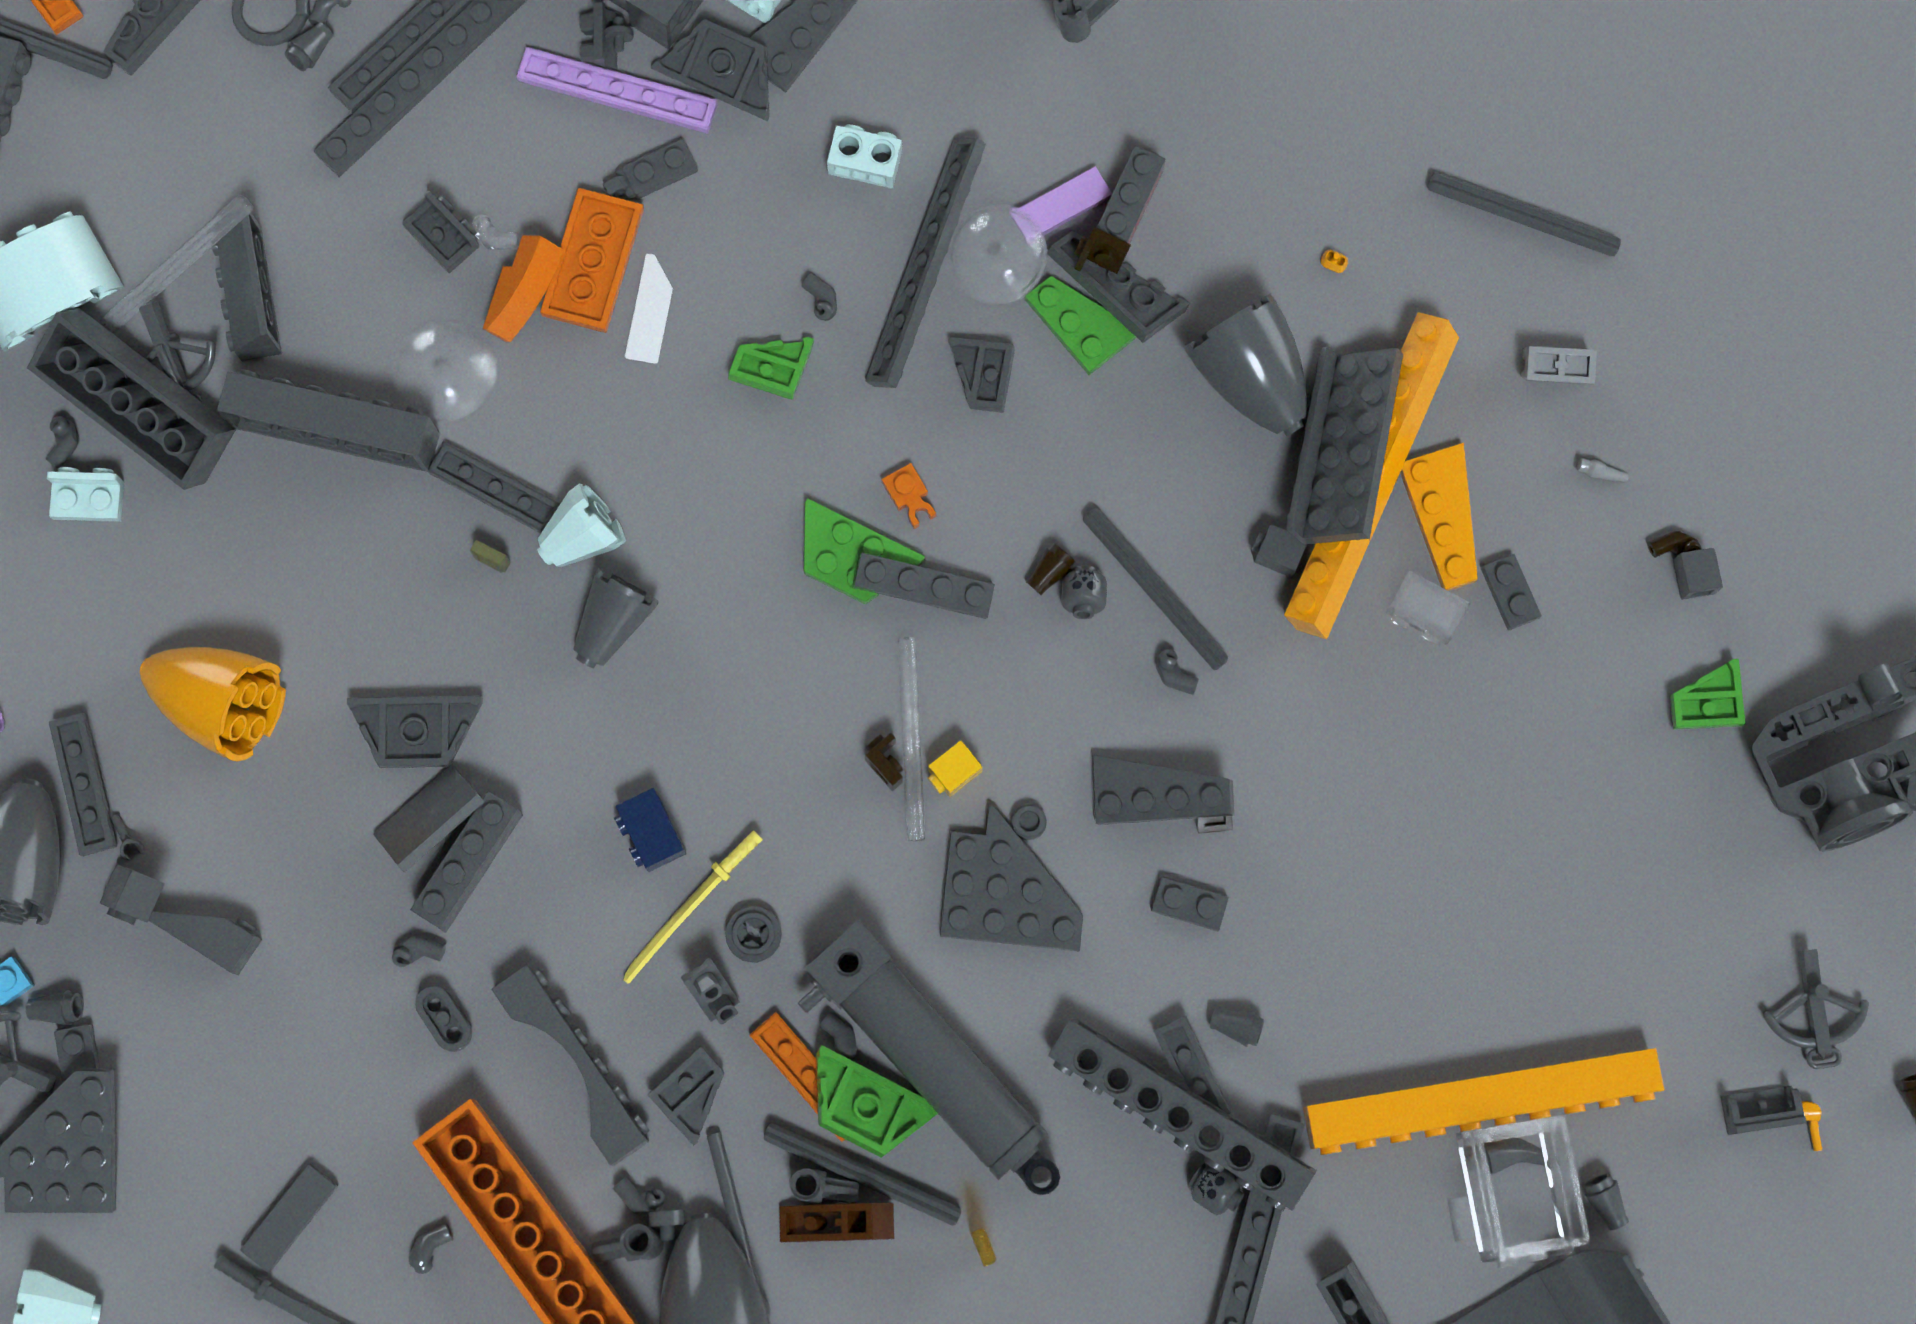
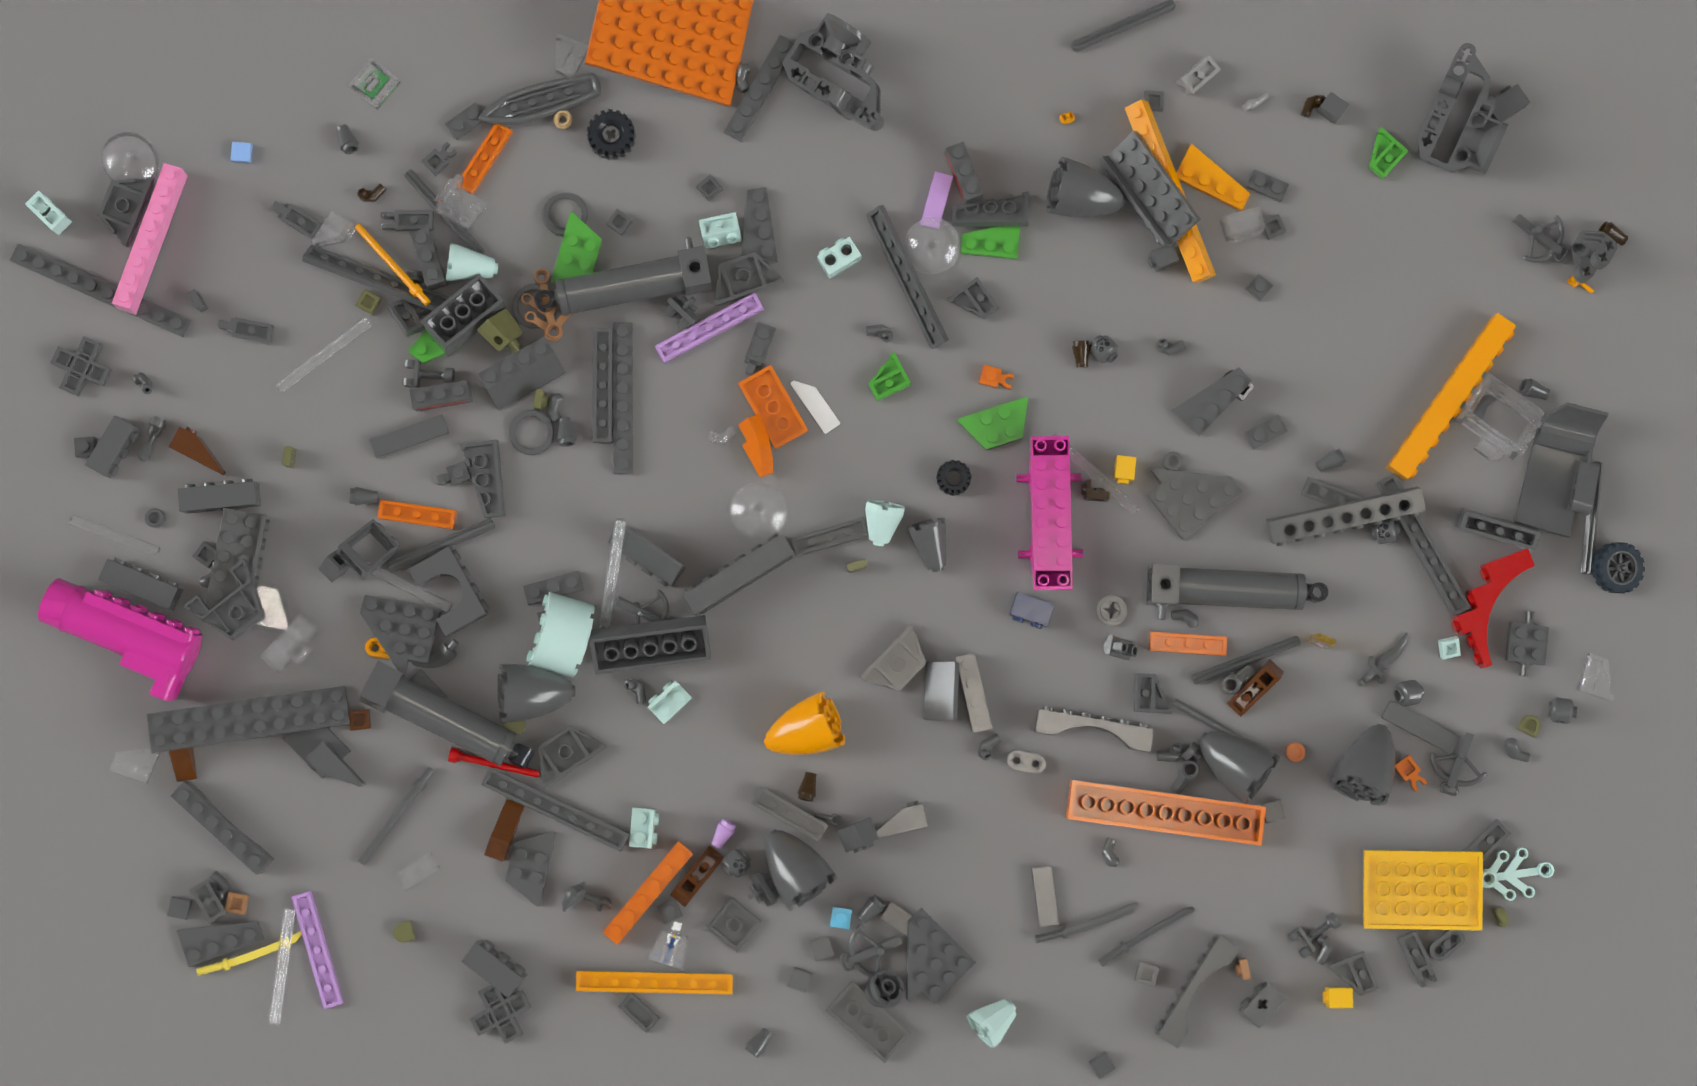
camera: 45 degrees left, 5 degrees up
dark grey bracket [402,191,479,274] -> none
light yellow sword [623,830,763,984] -> none
bright green wing [816,1045,938,1158] -> none
dark grey plate [853,553,995,619] -> none
dark brown bracket [1074,227,1131,274] -> none
dark grey axle [1083,508,1228,670] -> none
dark grey hinge [1720,1086,1807,1135] -> none
none -> dark grey plate [523,571,584,605]
none -> dark brown cone [797,772,817,802]
none -> black tyre [936,460,971,496]
none -> dark pink piece [1016,436,1083,590]
none -> dark grey tile [1144,91,1164,112]
none -> dark grey plate [1246,274,1273,301]
none -> dark grey tile [1260,214,1286,240]
none -> dark grey piece [1572,230,1617,284]

